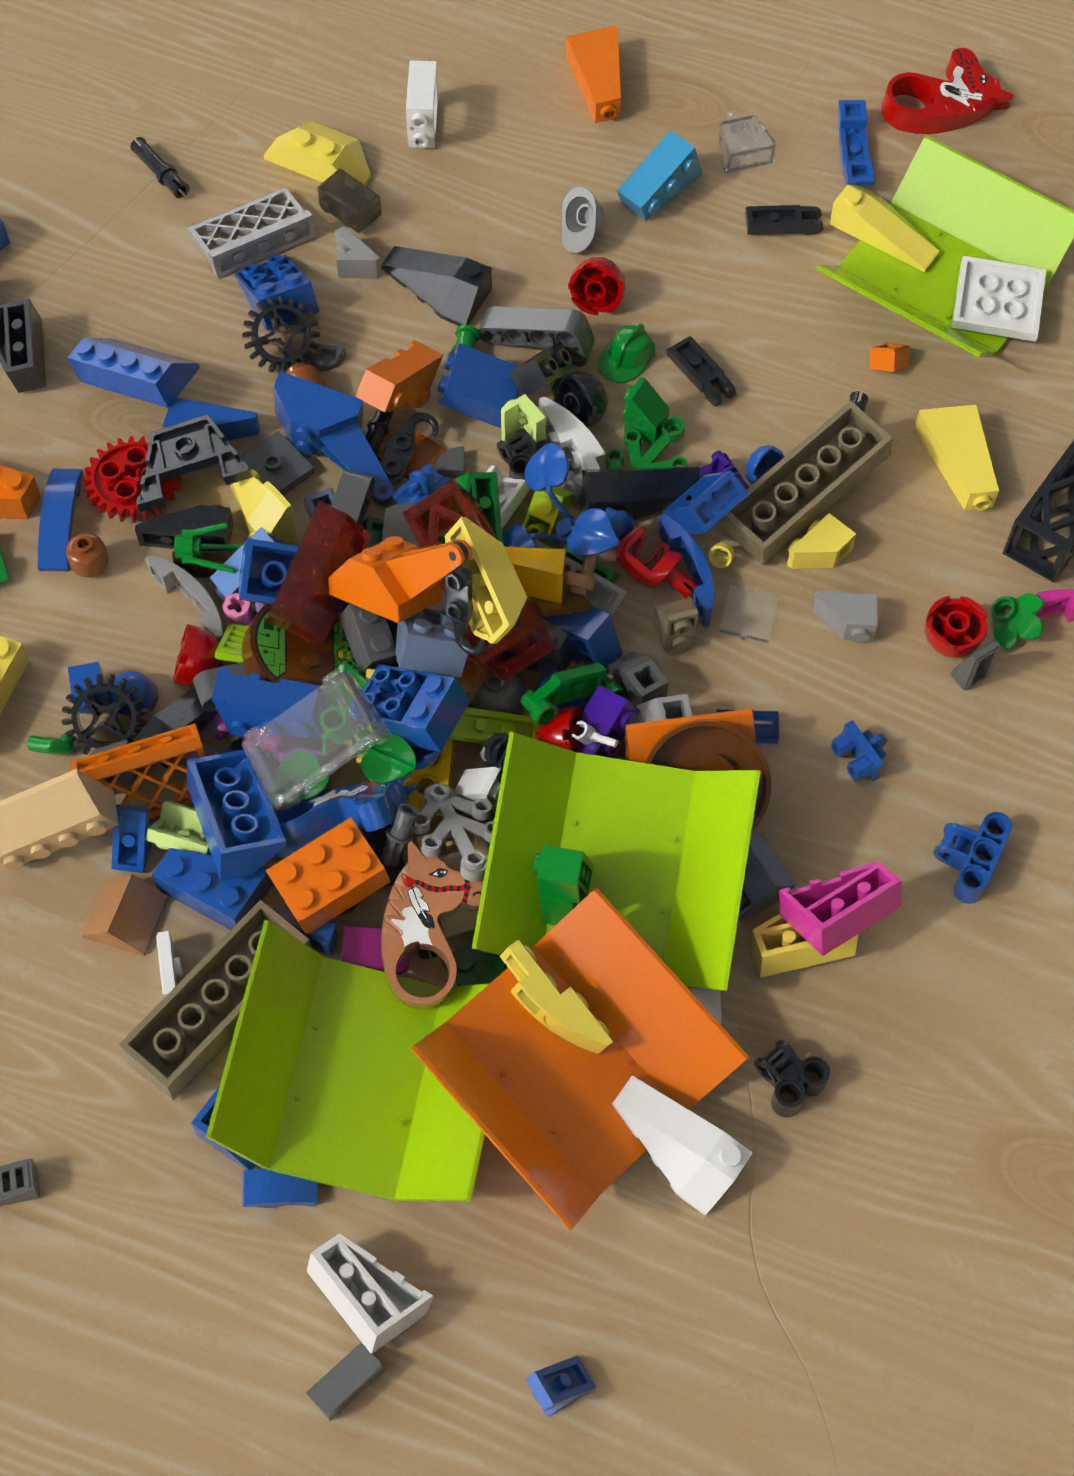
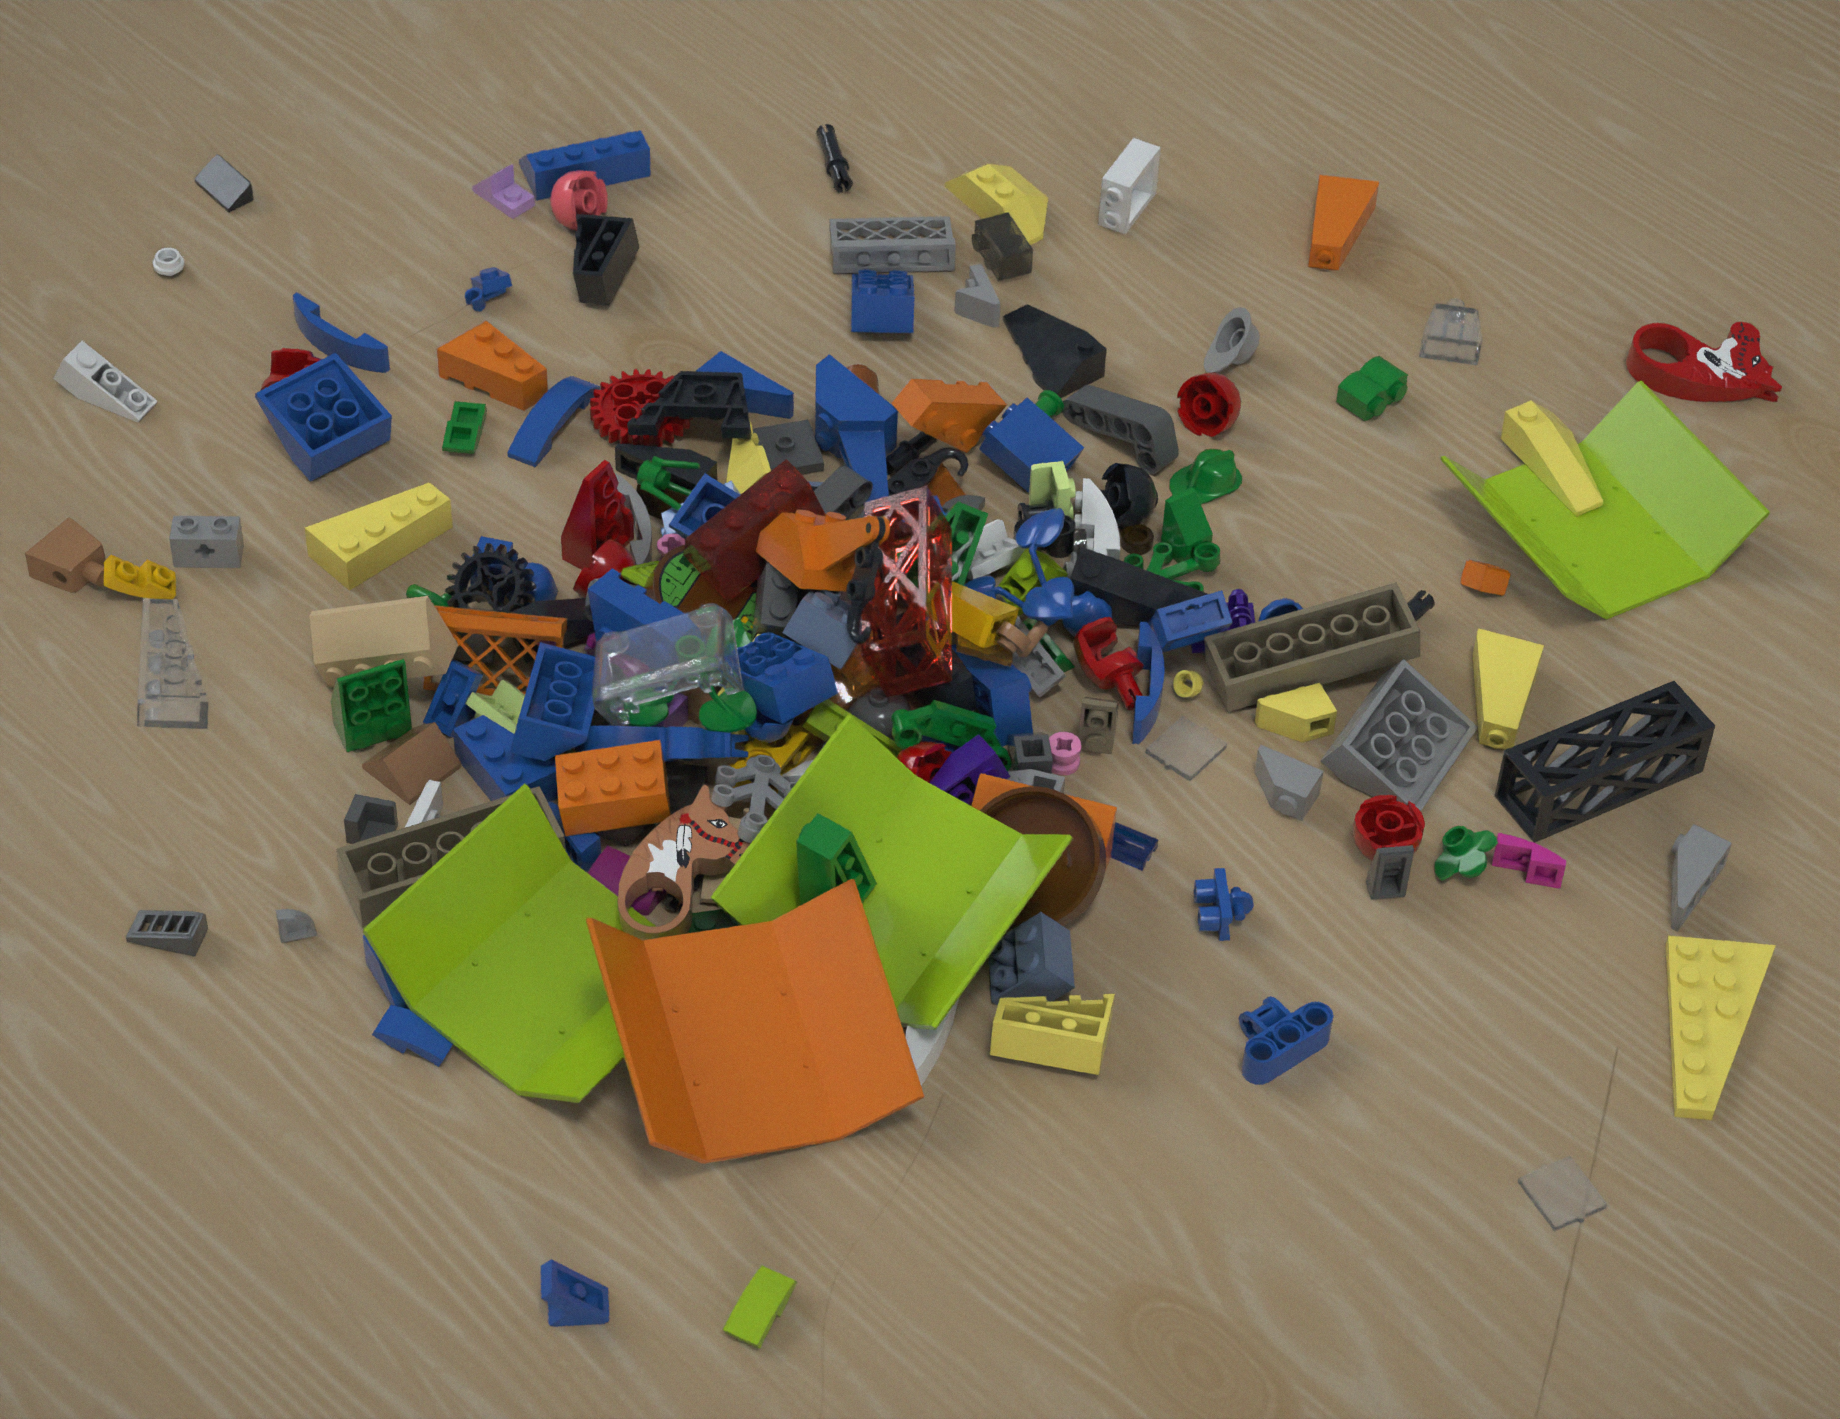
camera: 25 degrees right, 15 degrees down
dark orange head [66,533,109,578] -> none
blue slope [67,338,200,408] -> none
black gear [242,295,320,373] -> none
dark grey slope [306,1343,385,1421] -> none
white wedge [307,1233,433,1354] -> none
dark grey tile [311,343,346,372] -> none
dark grey axle [381,804,419,867] -> none
light yellow wedge [445,517,527,644] -> none
light yellow slope [500,939,613,1054] -> none
black brick [509,341,574,396] -> none
white hand [572,721,618,748] -> none
white wedge [612,1076,752,1216] -> none
dark azure wedge [617,130,702,221] -> none
black hinge [667,336,737,407] -> none
black hinge [745,205,824,235] -> none
black piece [754,1040,830,1118] -> none
dark pink wedge [779,861,901,956] -> none
blue slope [838,100,875,185] -> none
white plate [952,256,1046,342] -> none
none -> light grey tile [276,909,317,943]
none -> green slope [331,659,412,752]
none -> dark grey panel [344,794,398,844]
none -> red wedge [561,460,634,570]
none -> lime slope [723,1265,797,1349]
none -> bright pink wheel [1049,732,1081,776]
none -> dark brown tile [1121,524,1154,555]
none -> light grey slope [1321,659,1478,811]
none -> green brick [1336,356,1408,421]

